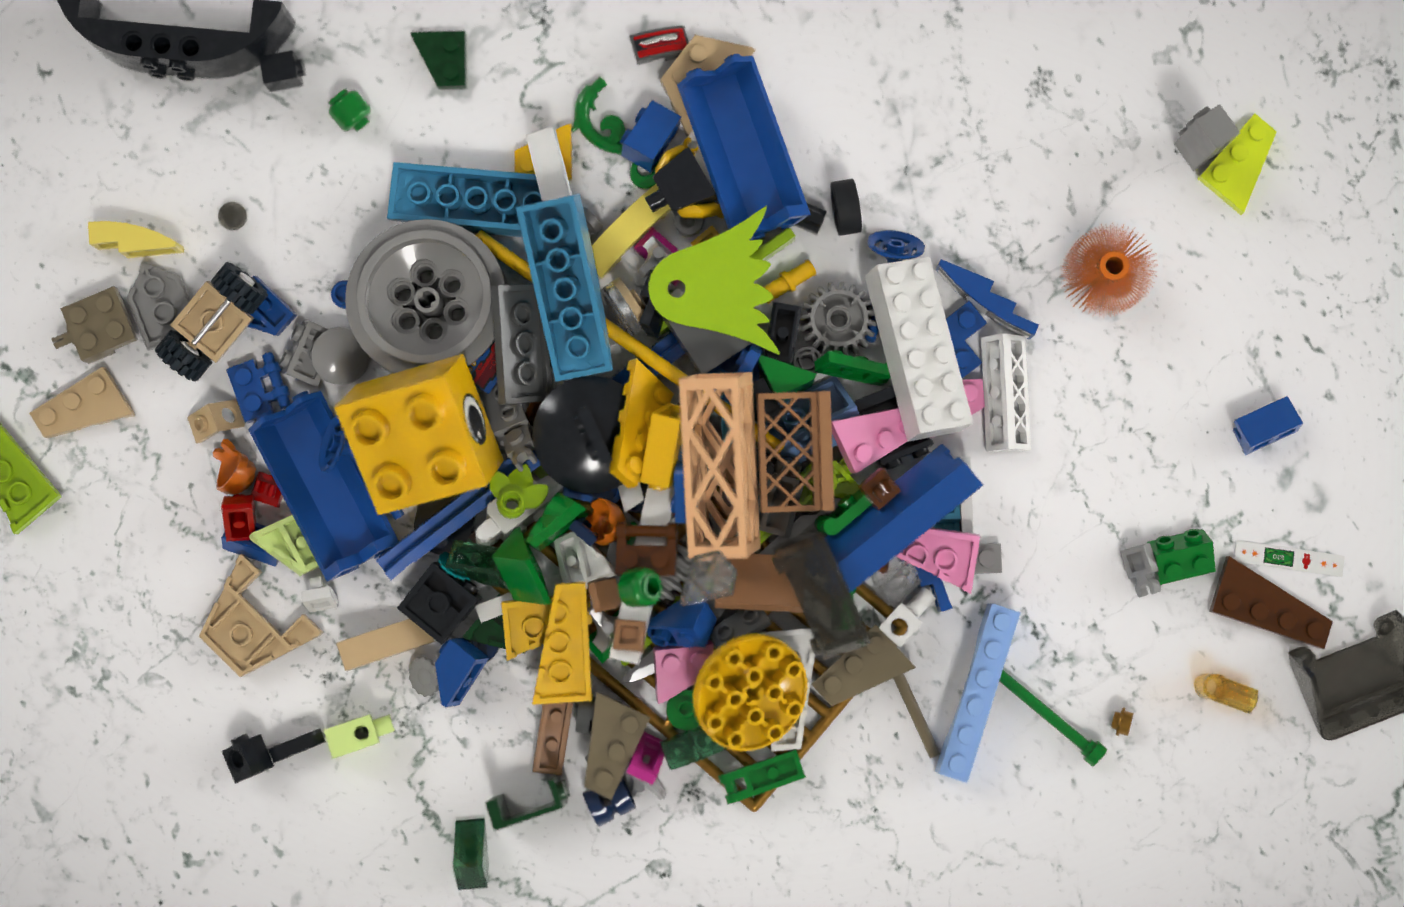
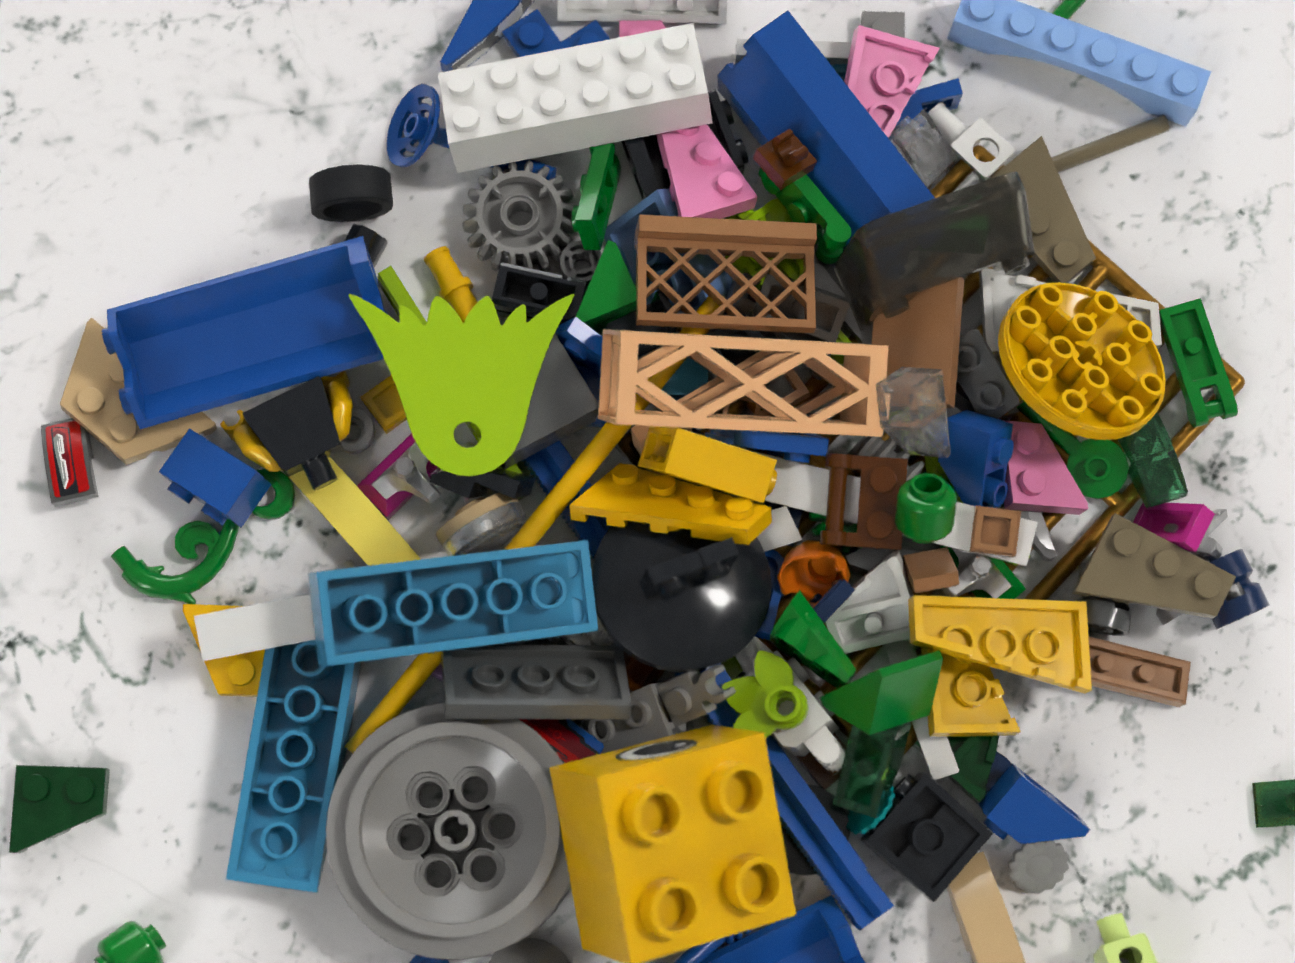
camera: 95 degrees left, 5 degrees down
dark green panel [485,775,571,831] -> none

